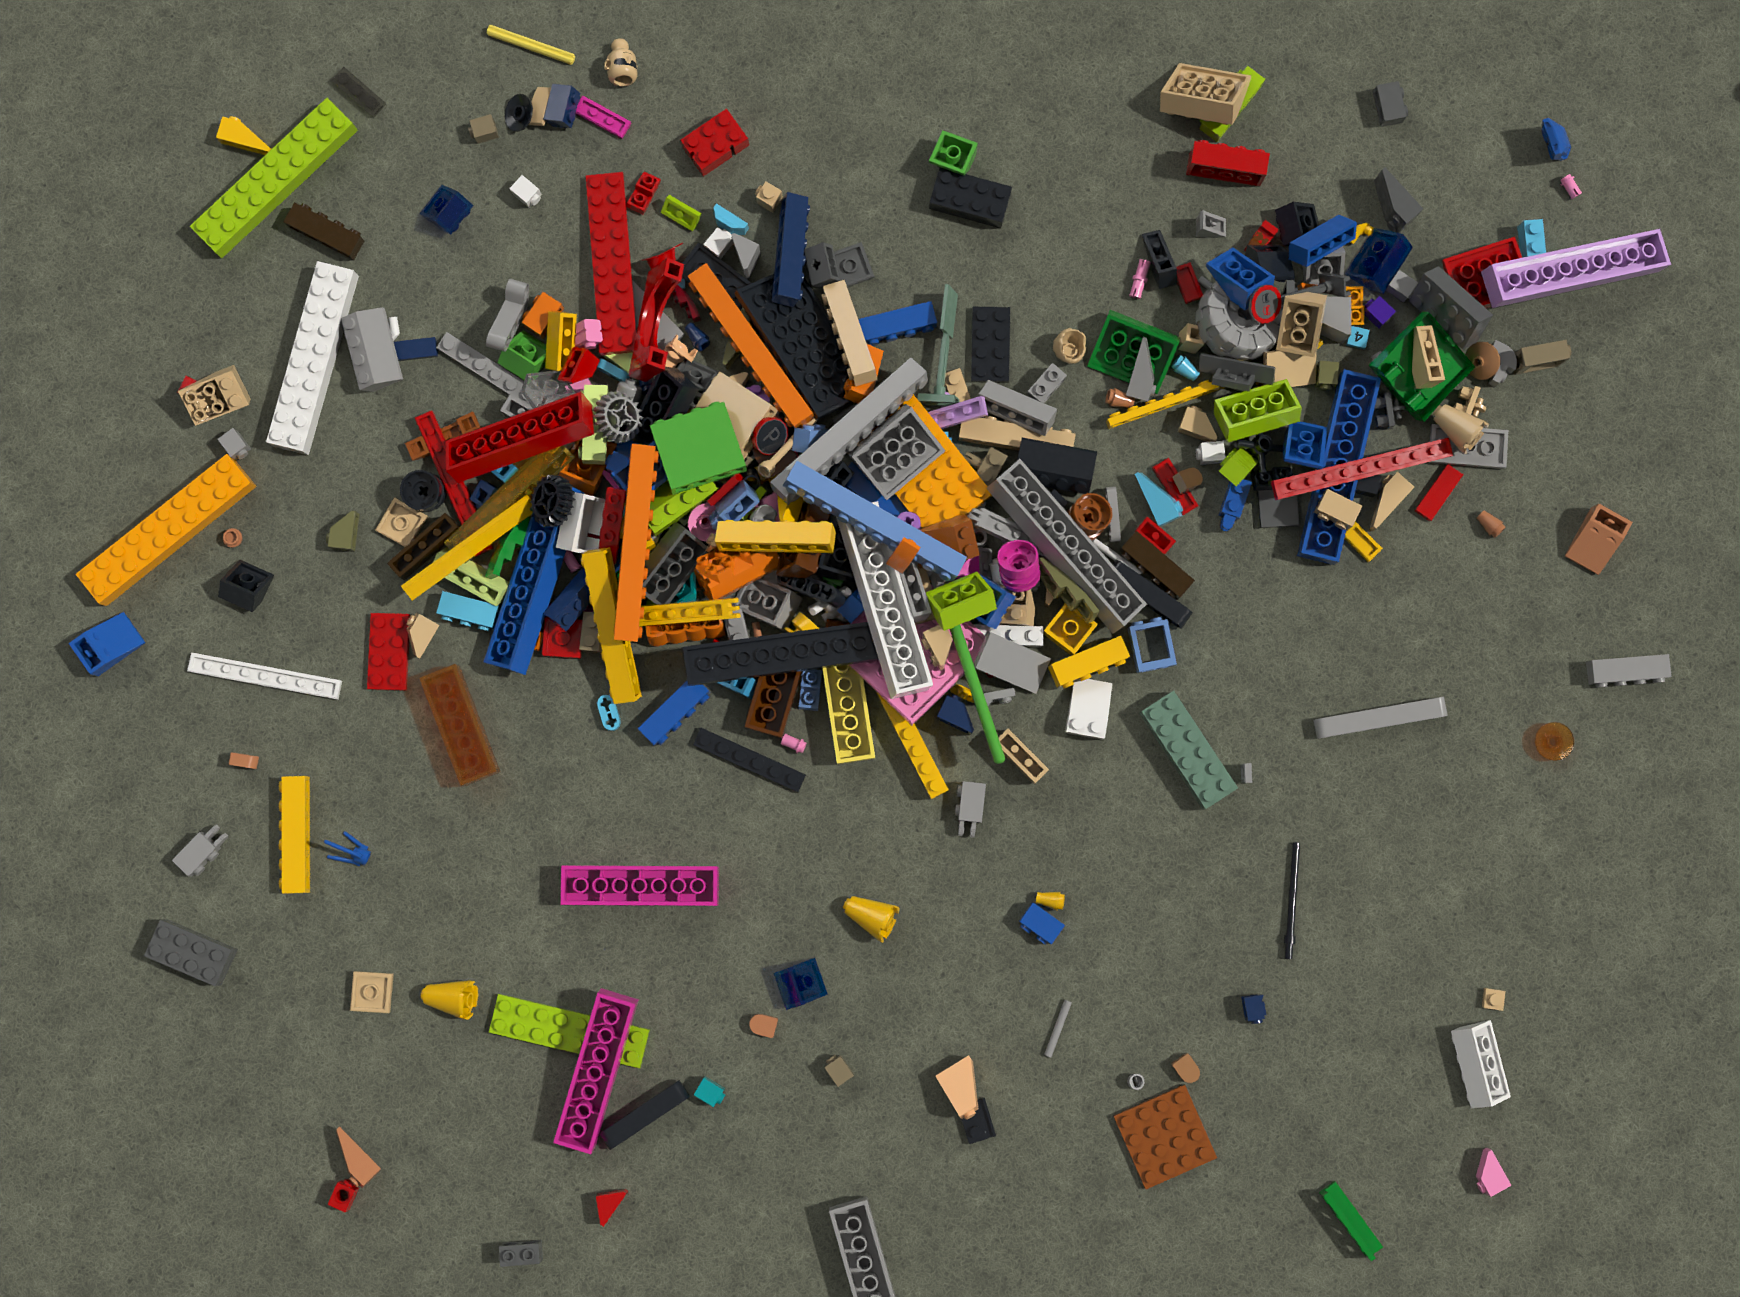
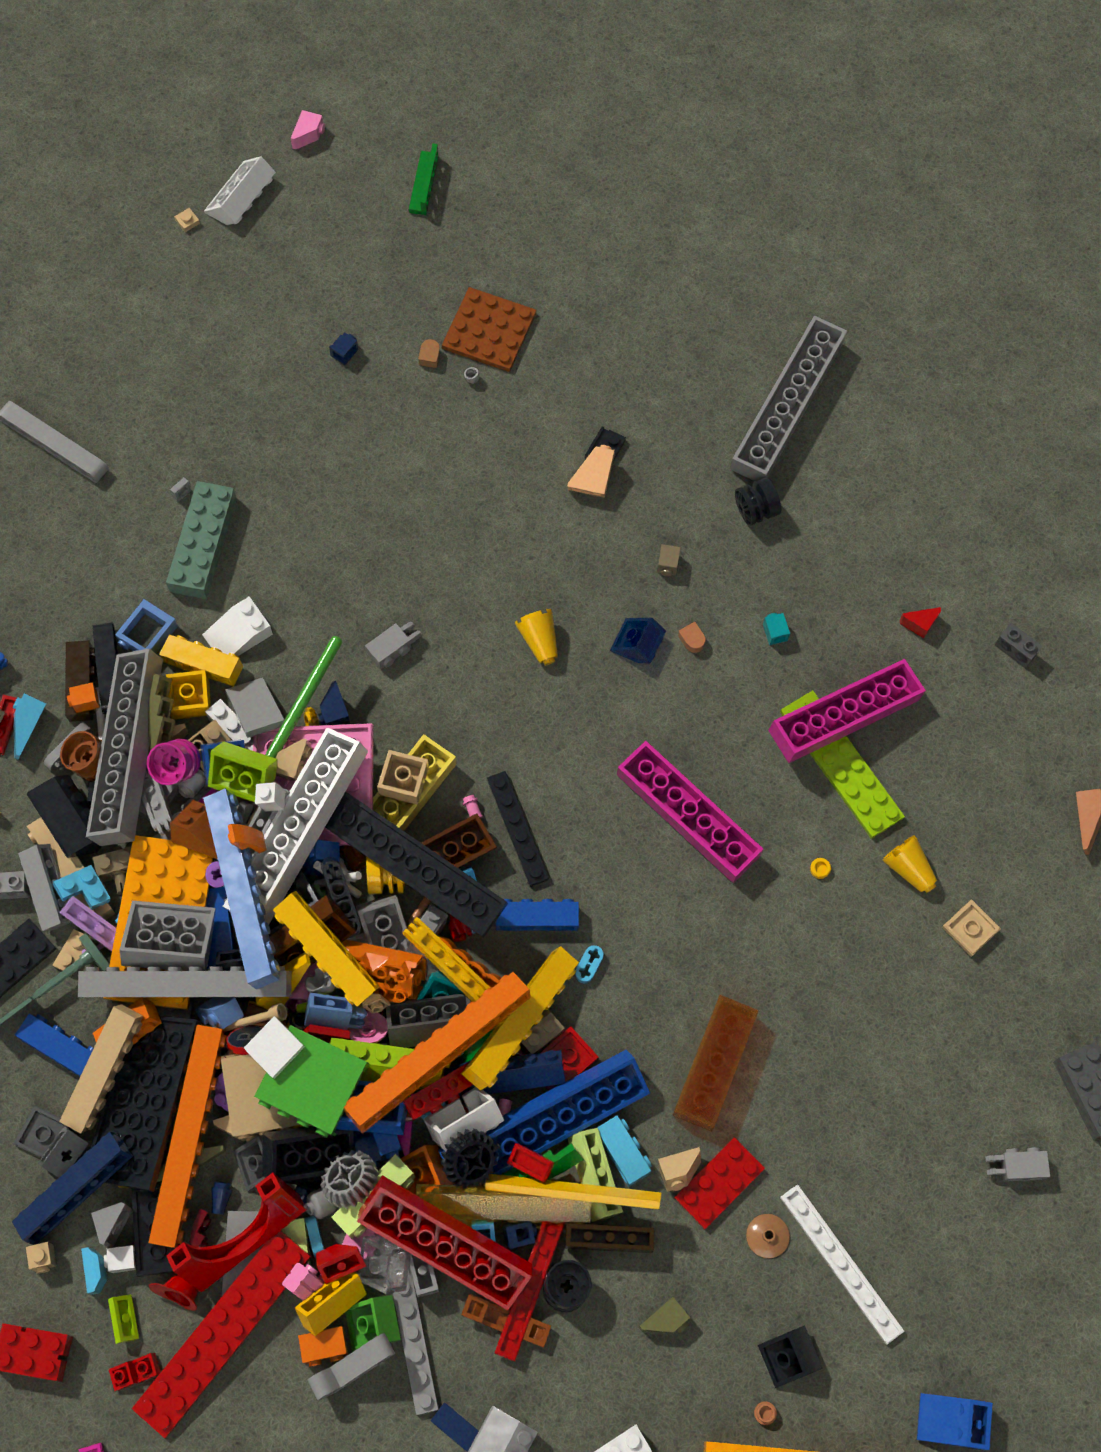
camera: 140 degrees left, 15 degrees down
nougat piece [229,752,259,769] -> none
yellow brick [279,776,310,893] -> none
blue plant [324,831,371,866] -> none
tan tile [375,498,428,547] -> none
black beam [599,1080,690,1150] -> none
light nougat hair [664,335,698,368] -> none
medium blue slope [799,669,822,711] -> none
yellow brick [875,691,948,799] -> none
light grey plate [984,688,1016,706] -> none
tan brick [999,729,1049,784] -> none
blue brick [1019,902,1065,945] -> none
yellow cone [1036,892,1065,911] -> none
light grey bar [1044,1000,1072,1057] -> none
red slope [1135,517,1176,554] -> none
black bar [1284,842,1300,959] -> none
none -> medium azure plate [53,865,111,910]
none -> orange brick [67,682,100,713]
none -> white tile [244,1016,305,1079]
none -> white brick [255,782,286,812]
none -> tan brick [377,750,429,805]
none -> red tile [507,1143,555,1183]
none -> black wheel [735,477,781,526]
none -> medium nougat dish [746,1214,790,1258]
none -> yellow tile [810,858,831,879]

